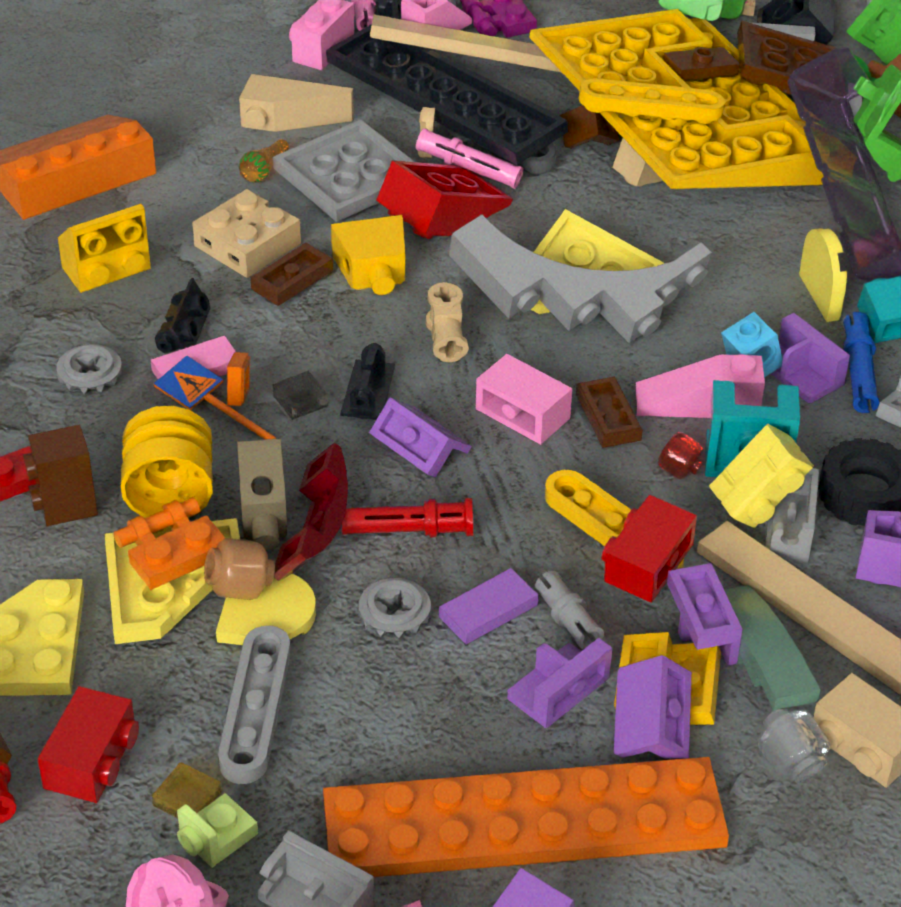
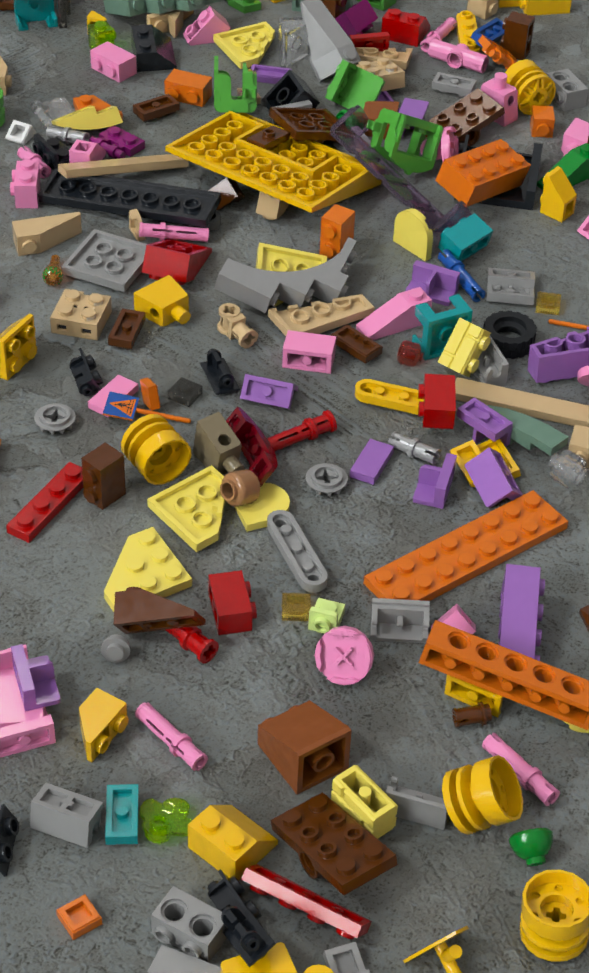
camera: 30 degrees left, 0 degrees up
orange plate [113,497,226,590] -> none
yellow plate [578,78,725,124] -> none
medium azure brick [721,312,783,378] -> none
none -> tan wing [268,294,375,336]
none -> orange brick [320,204,355,259]

